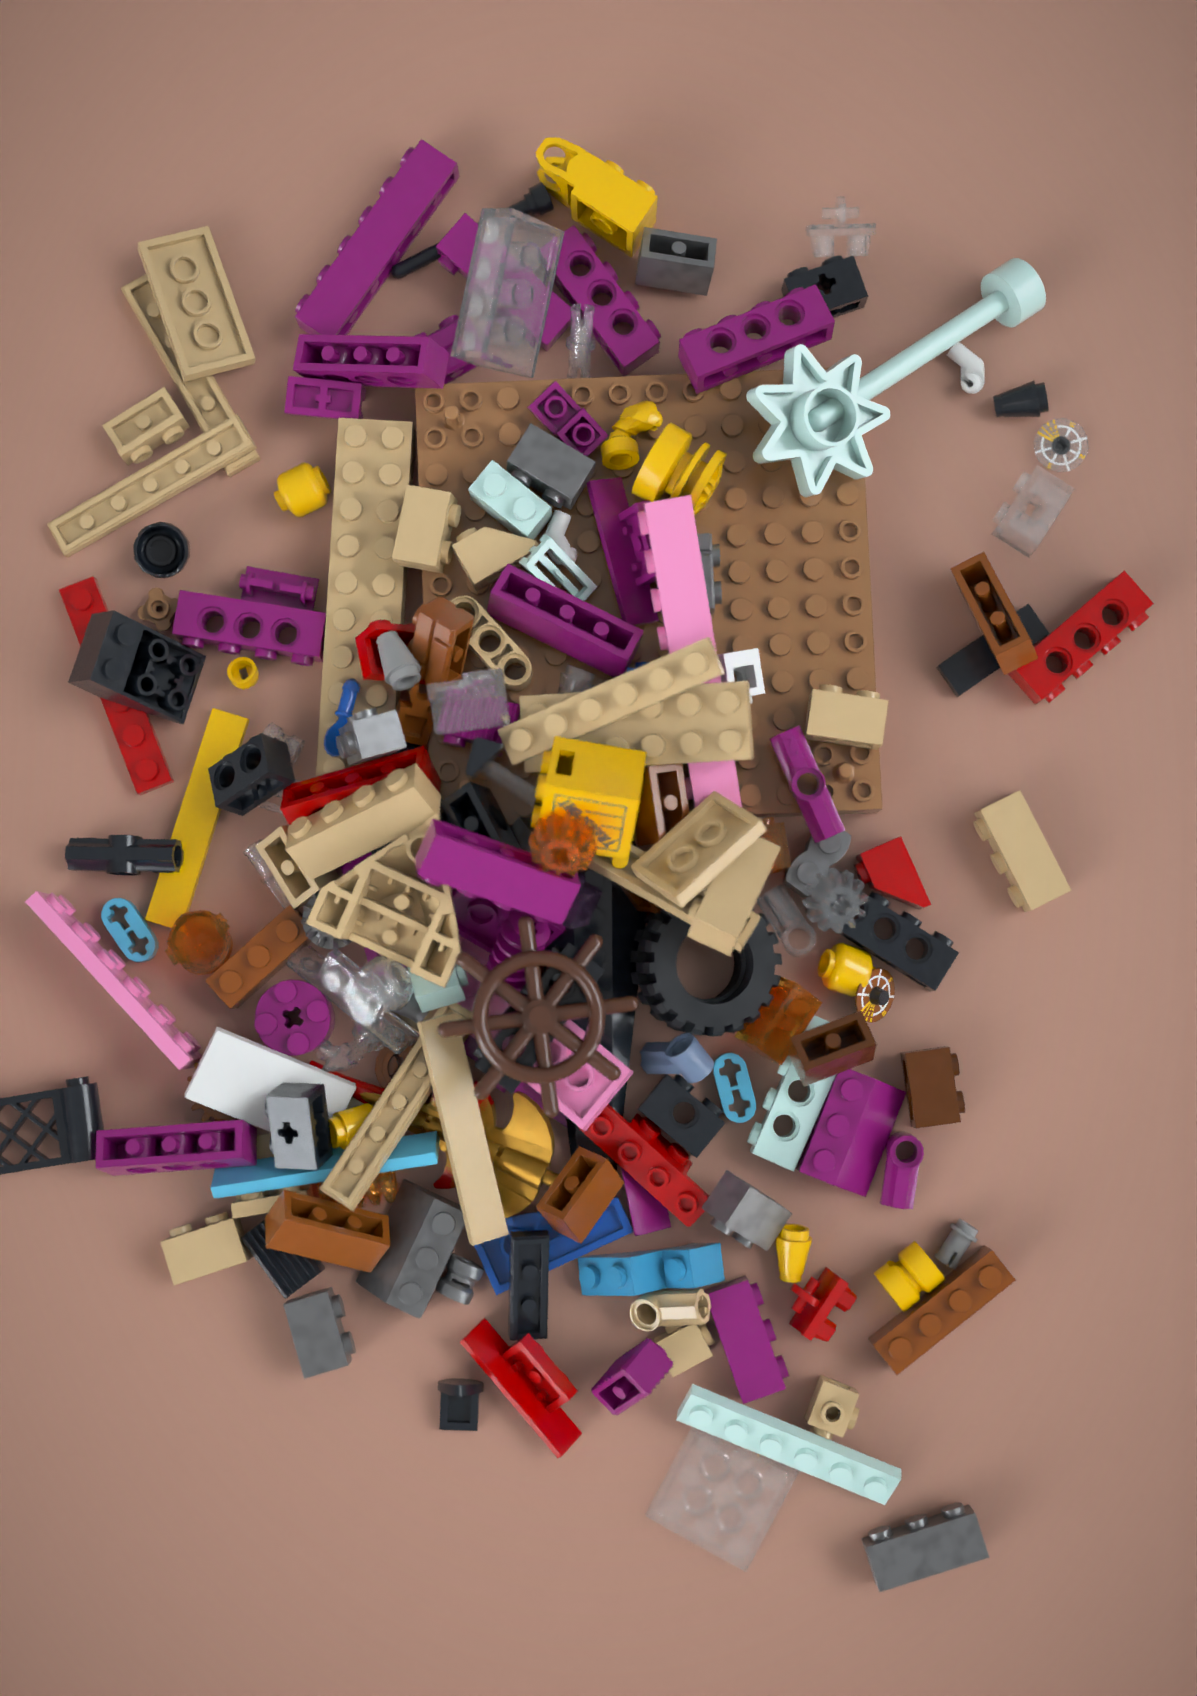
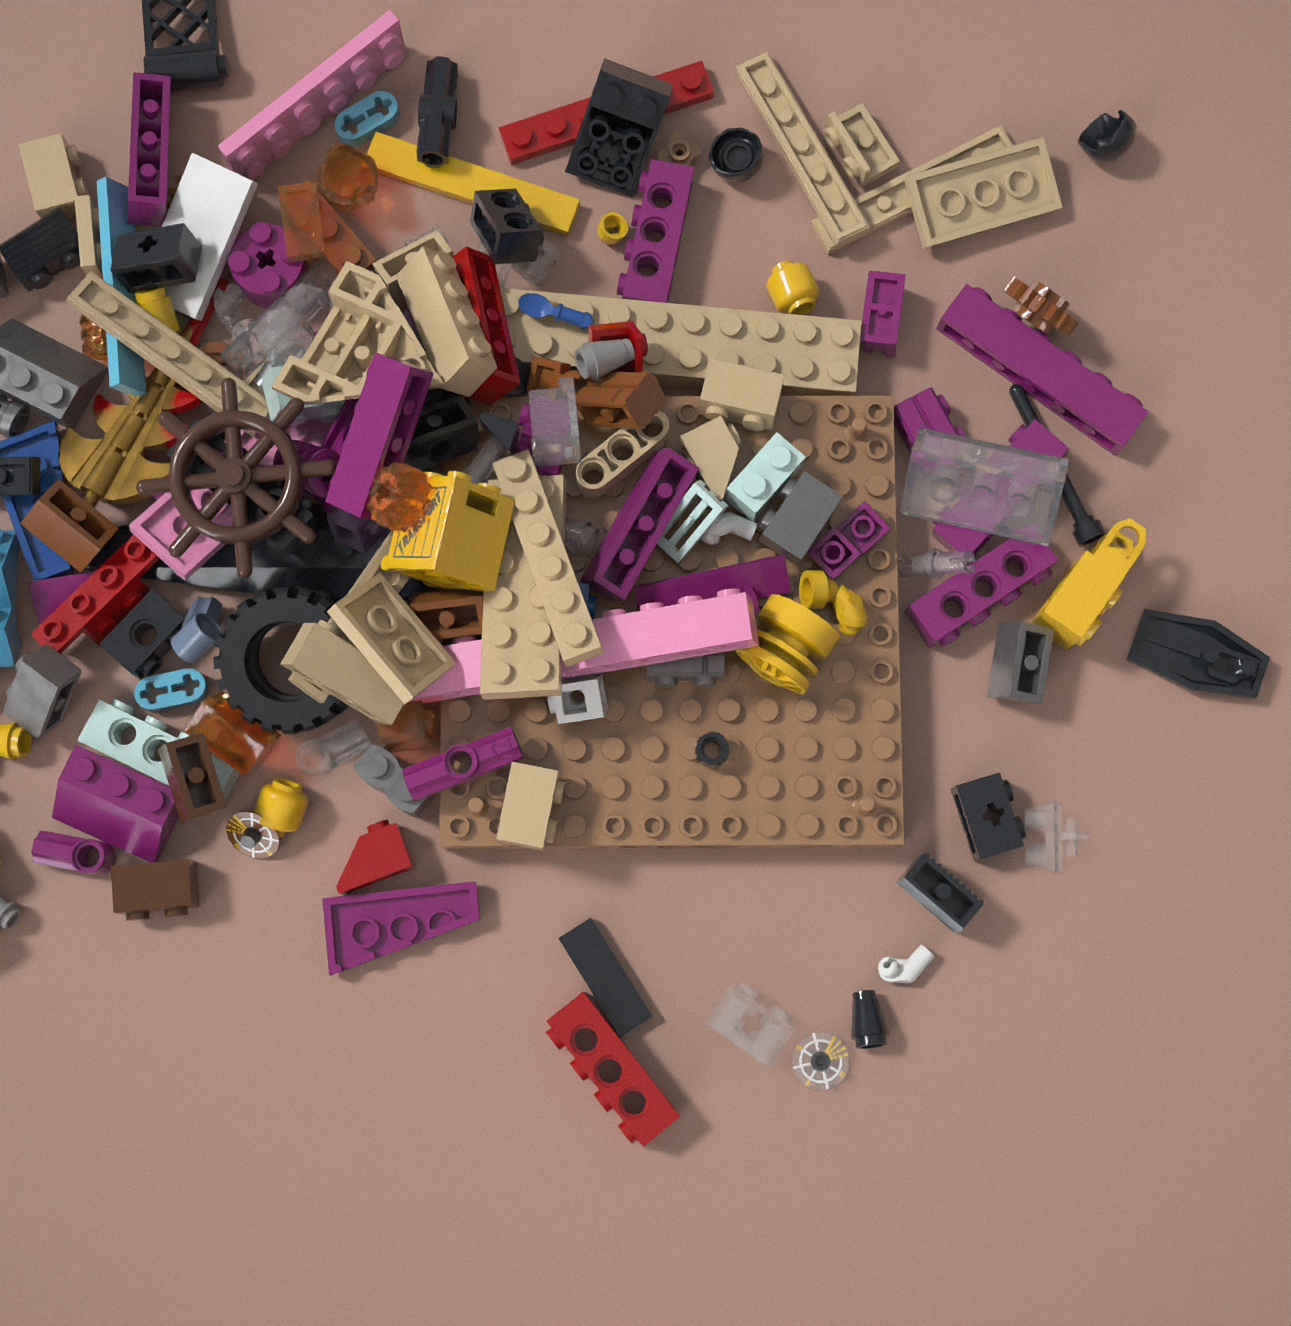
camera: 90 degrees right, 5 degrees down
magenta hinge [239,566,319,611] -> none
dark orange brick [265,1190,390,1273] -> none
magenta brick [293,334,449,389] -> none
brick [336,708,407,766] -> none
tan tile [417,1012,509,1246] -> none
magenta brick [678,284,835,394] -> none
light aqua piece [746,258,1046,497] -> none
clear gear [802,868,869,933] -> none
black brick [805,871,959,991] -> none
dark orange brick [950,552,1038,675] -> none
tan brick [973,790,1071,912] -> none
none -> clear orange plate [278,181,326,262]
none -> magenta wing [322,881,480,976]
none -> black axle [695,731,730,768]
none -> black brick [896,853,983,933]
none -> dark orange gear [1004,277,1079,337]
none -> black hair [1077,110,1137,162]
none -> black piece [1127,609,1270,699]

